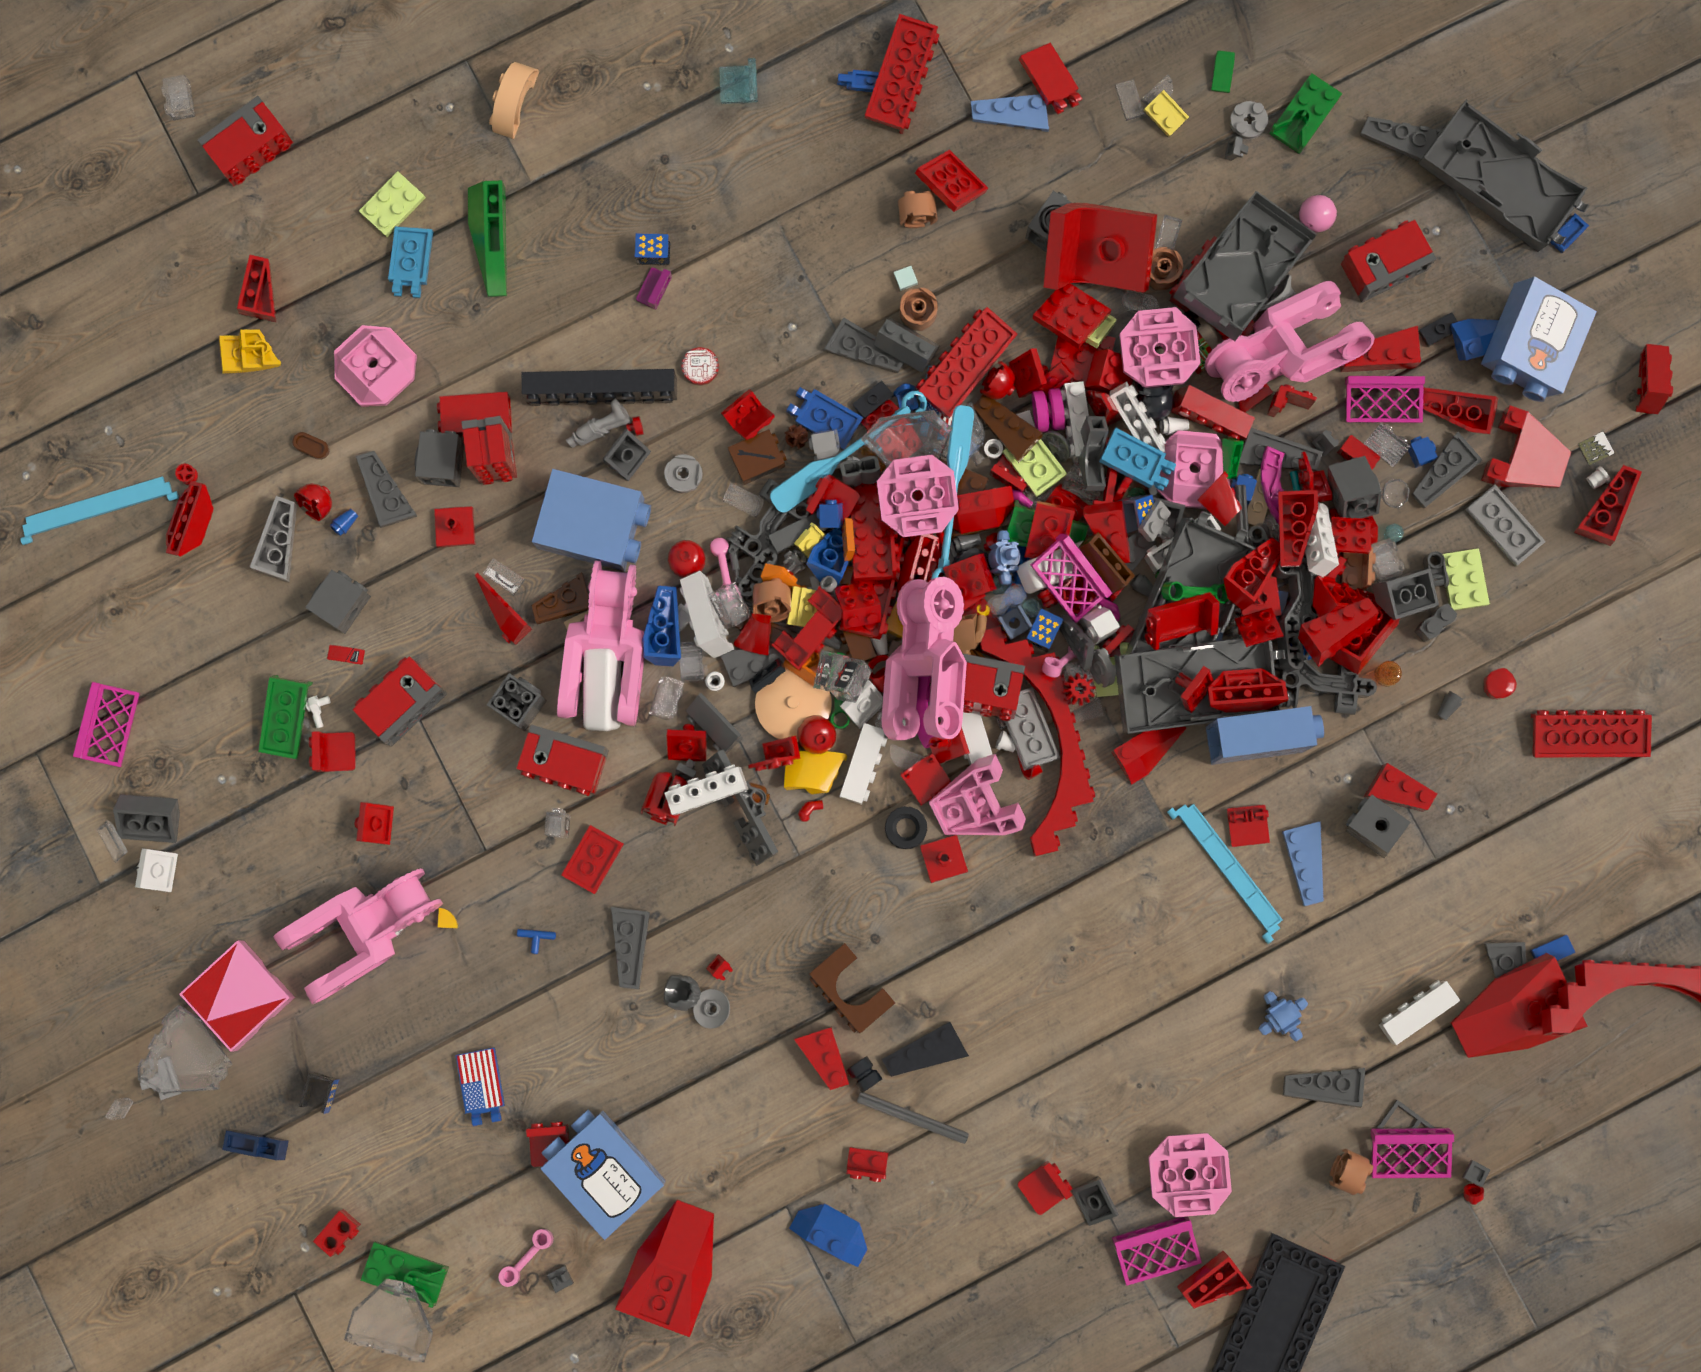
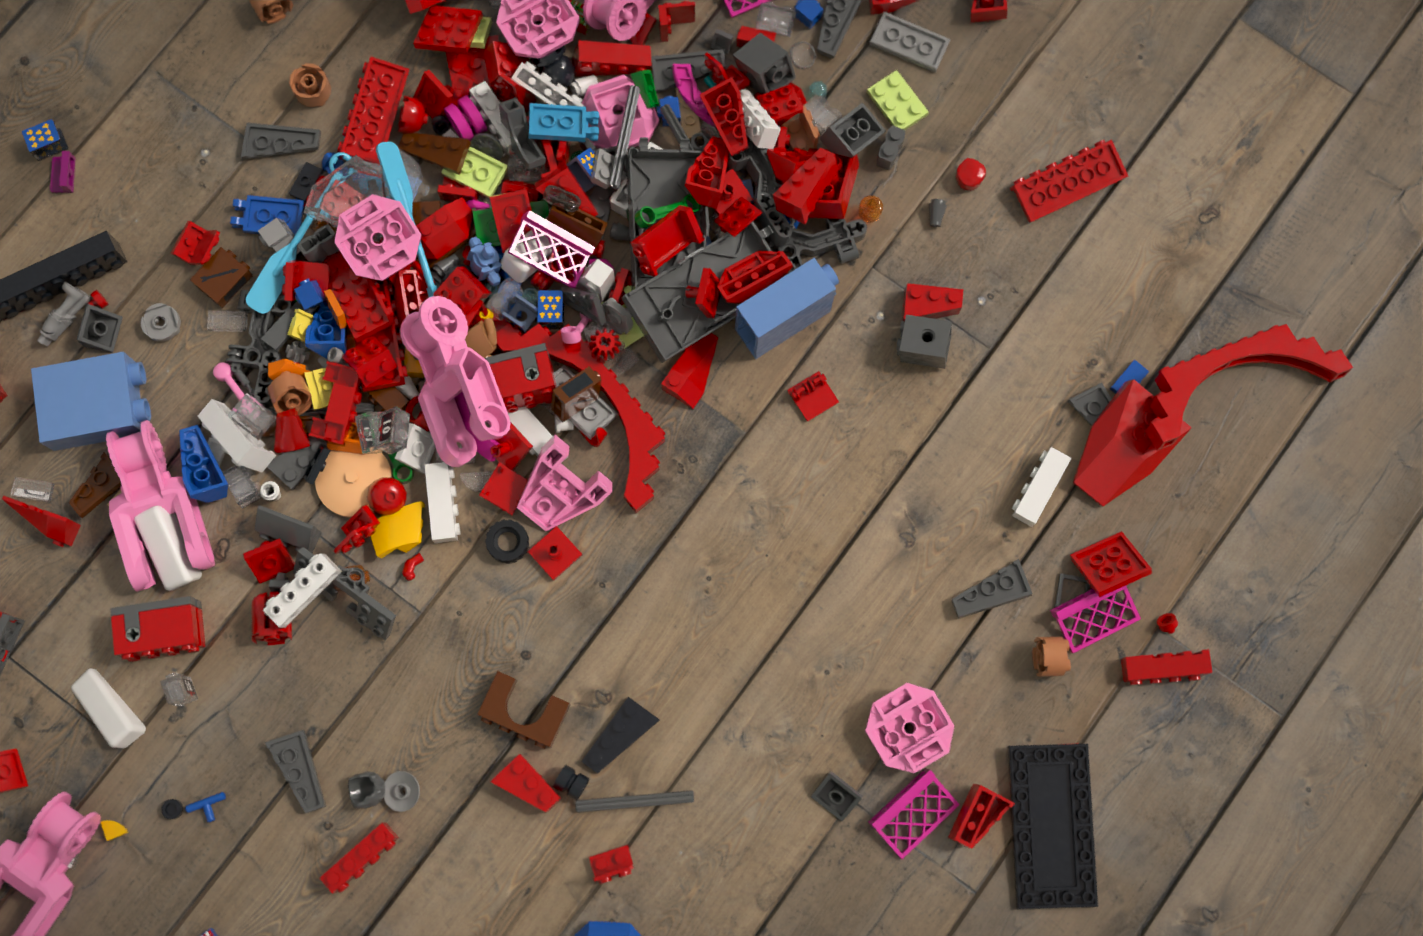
camera: 30 degrees left, 5 degrees down
dark grey brick [487,673,547,732] -> none
red plate [561,825,624,894] -> none
clear brick [649,676,684,720] -> none
red cylinder [668,540,706,578] -> none
tile [681,347,719,385] -> none
red tile [706,954,733,981] -> none
copper gear [785,424,809,449] -> none
dark grey slope [874,318,940,373] -> none
light aqua tile [894,266,918,291] -> none
white piece [984,439,1003,459] -> none
red bracket [1017,1161,1073,1215] -> none
medium azure piece [1167,804,1283,944] -> none
red slope [1198,471,1242,526] -> none
medium blue piece [1258,991,1308,1042] -> none
medium blue wing [1282,822,1324,906] -> none
dark grey piece [1423,551,1449,587] -> none
dark grey tile [1462,1160,1490,1187] -> none
none -> white piece [71,668,146,749]
none -> black tile [161,799,183,819]
none -> red brick [320,822,399,894]
none -> black bush [432,115,449,134]
none -> clear smoke plate [543,185,581,212]
none -> reddish brown brick [551,366,601,422]
none -> dark grey axle [609,85,640,189]
none -> red plate [1070,531,1152,598]
none -> red wedge [1121,649,1212,685]

